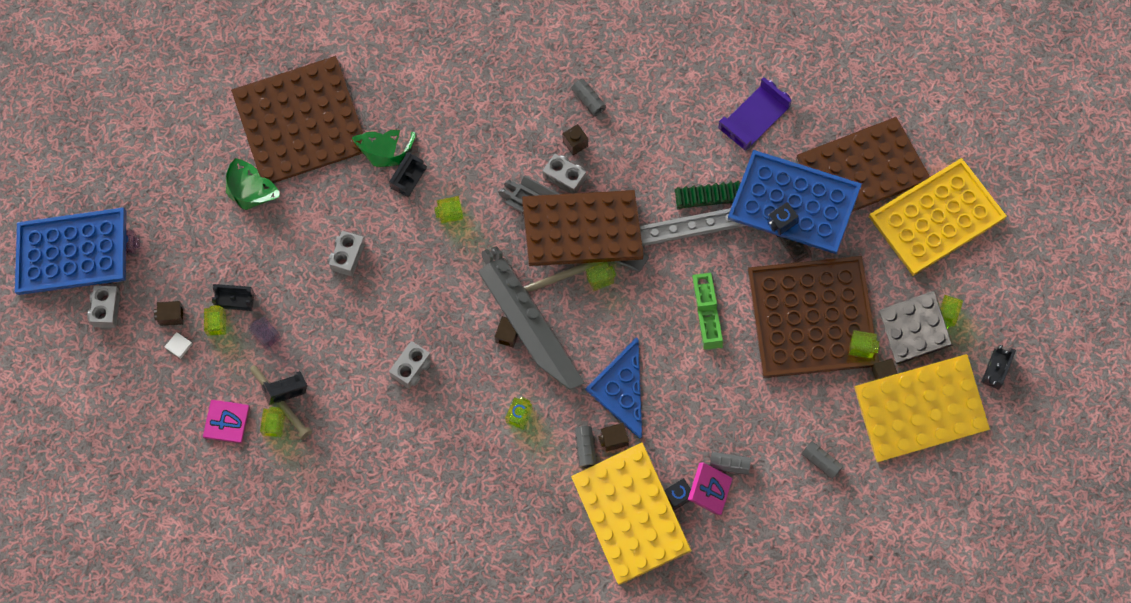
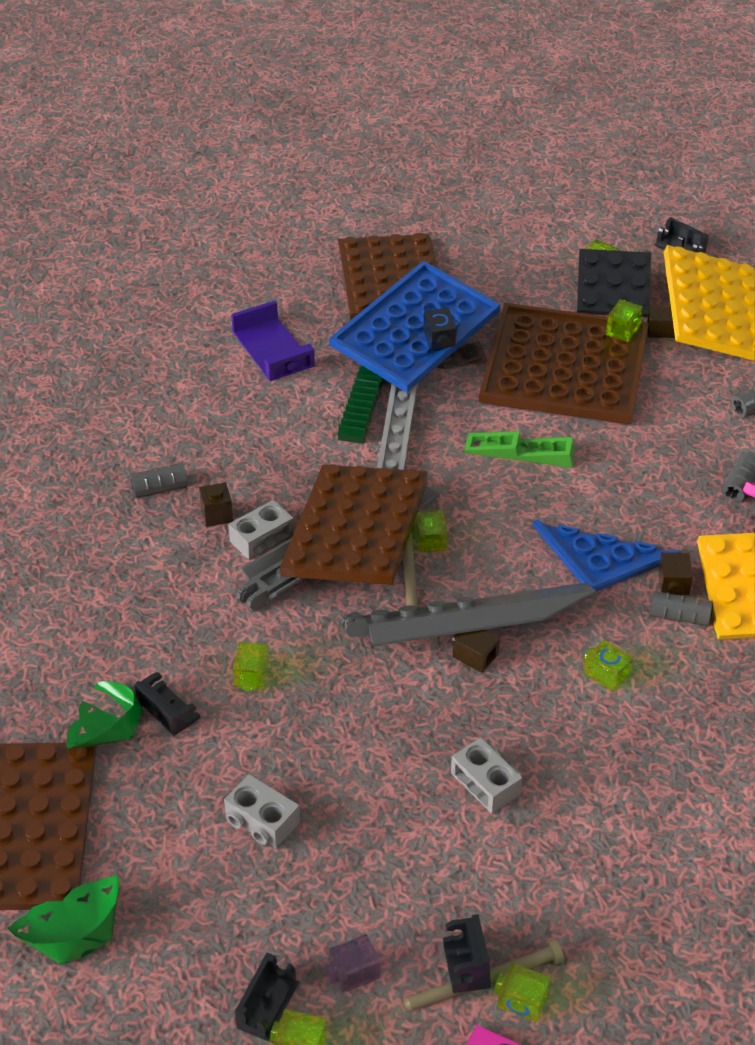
camera: 75 degrees left, 25 degrees down
yellow plate [869,158,1007,276] -> none

